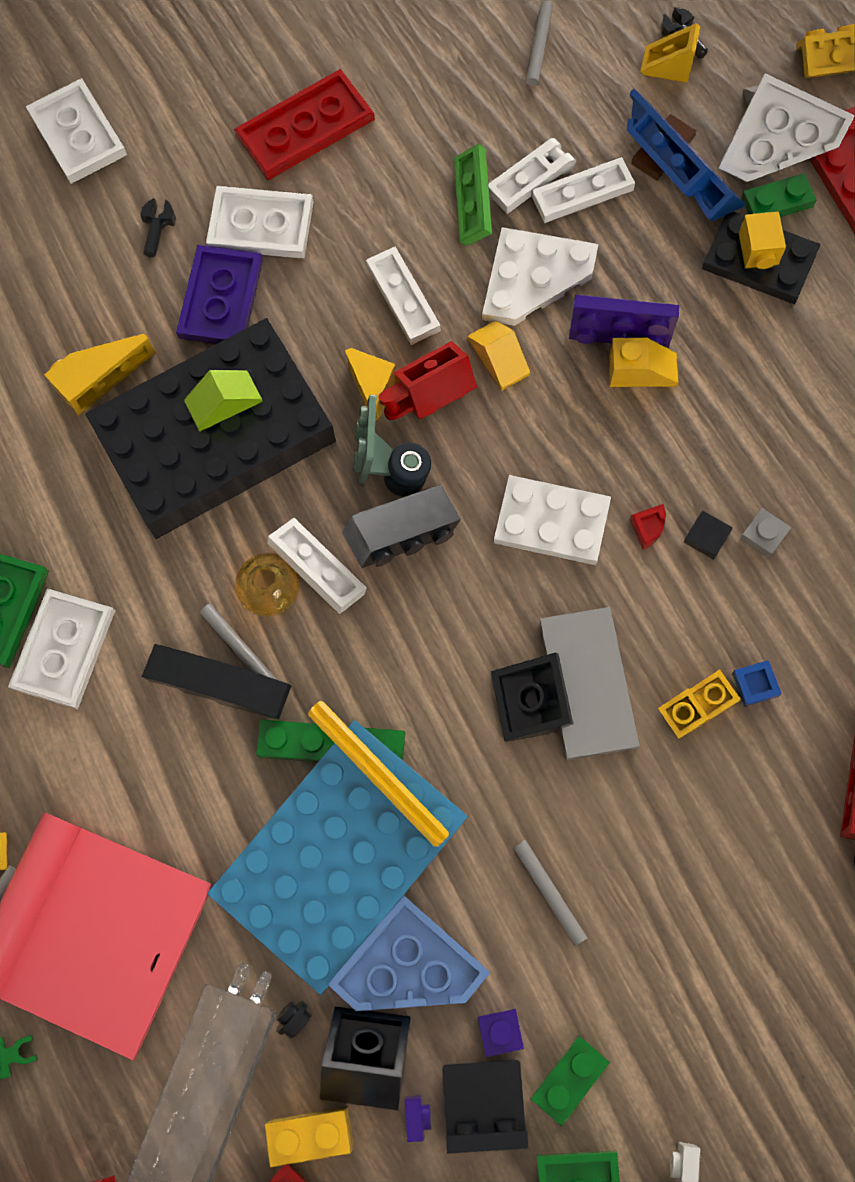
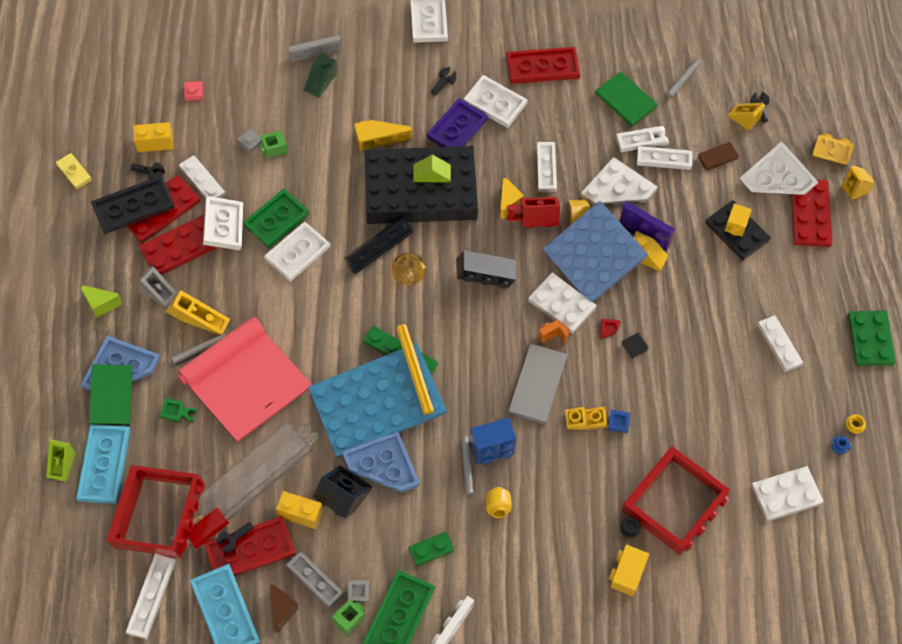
camera: 20 degrees right, 10 degrees down
black slope [141,644,291,720] -> none
light grey bar [200,604,277,680] -> none
white plate [267,518,367,614] -> none
black plate [276,1001,312,1039] -> none
plate [353,395,431,497] -> none
dark purple plate [405,1095,431,1142] -> none
black bracket [442,1060,529,1154] -> none
bright green tile [454,144,492,246] -> none
dark purple plate [478,1009,524,1057] -> none
black slope [491,652,573,742] -> none
blue wedge [627,88,746,222] -> none
light grey plate [740,508,792,558] -> none
green plate [741,173,817,217] -> none
none -> black plate [344,216,414,274]
none -> blue brick [469,417,517,465]
none -> yellow head [485,487,512,518]
none -> orange bracket [538,319,569,344]
none -> medium blue plate [543,201,649,302]
none -> green tile [595,71,658,127]

